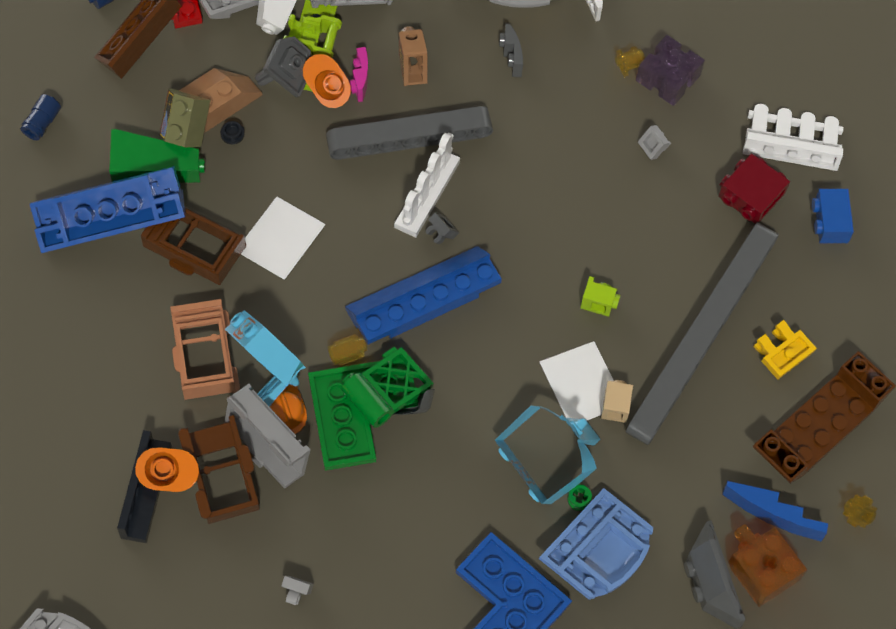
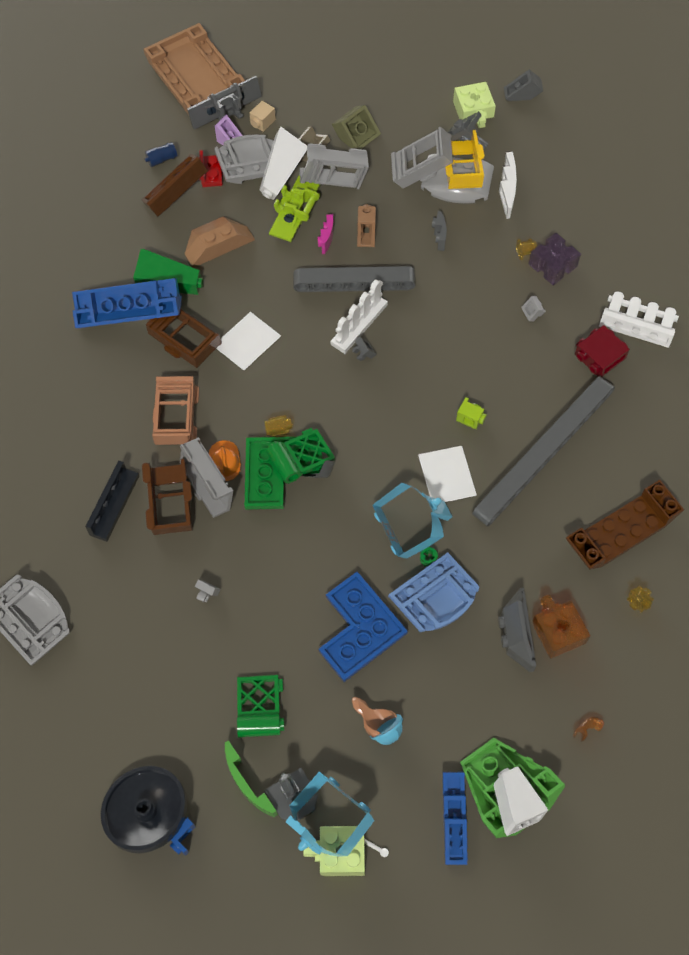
camera: 15 degrees right, 0 degrees up
dark blue piece [20,94,61,141] -> none
orange piece [135,448,199,492] -> none
olive slope [159,88,211,147] -> none
black plate [220,121,245,145] -> none
medium azure piece [225,310,306,406] -> none
dark grey piece [255,37,312,97] -> none
orange piece [303,54,351,108] -> none
blue slope [345,246,502,345] -> none
tan brick [601,380,633,423] -> none
blue slope [722,481,828,542] -> none
yellow plate [753,320,817,380] -> none
blue brick [812,189,854,243] -> none

